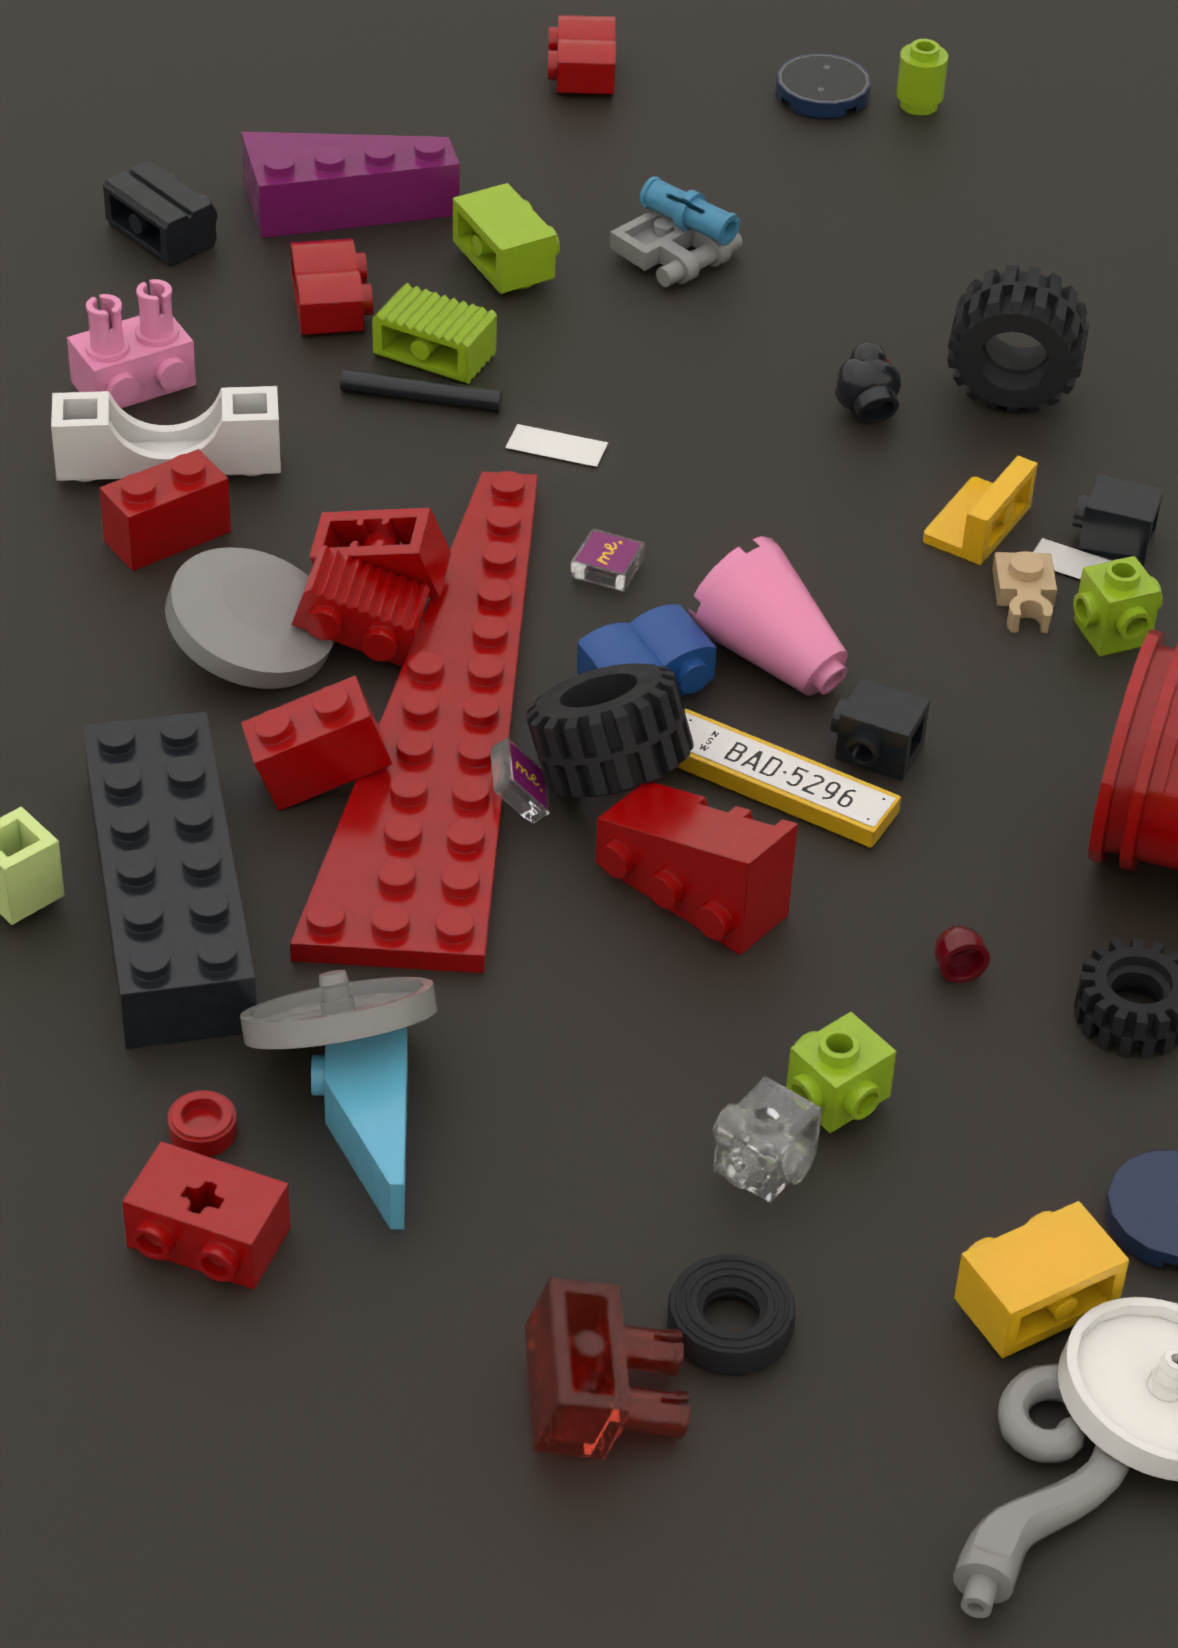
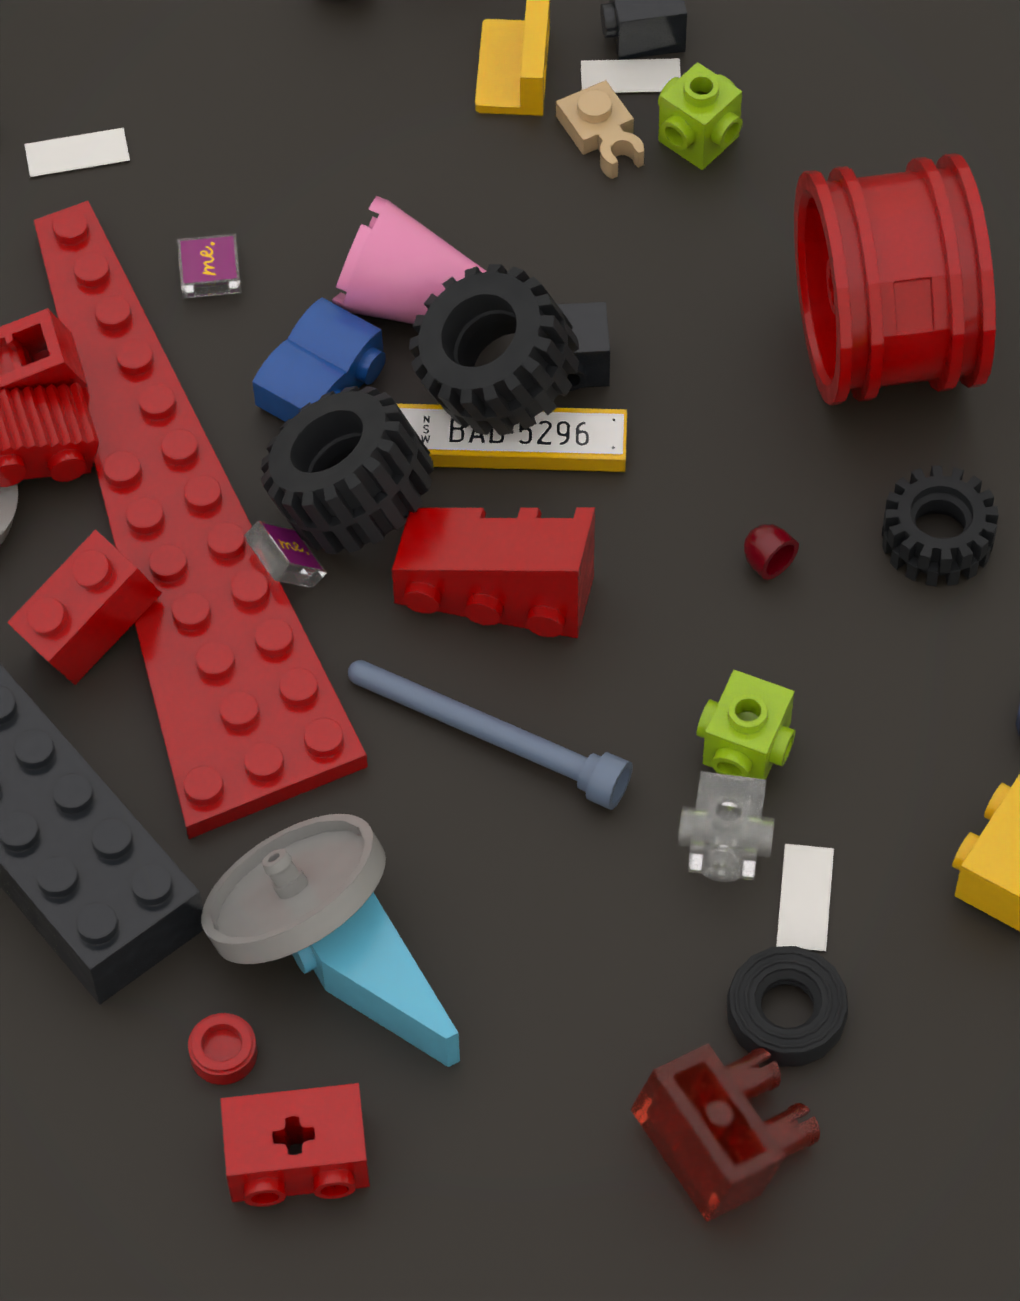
camera: 25 degrees left, 15 degrees up
none -> sand blue piece [348,660,633,810]
none -> black tyre [409,264,579,435]
none -> white sticker [776,844,834,952]

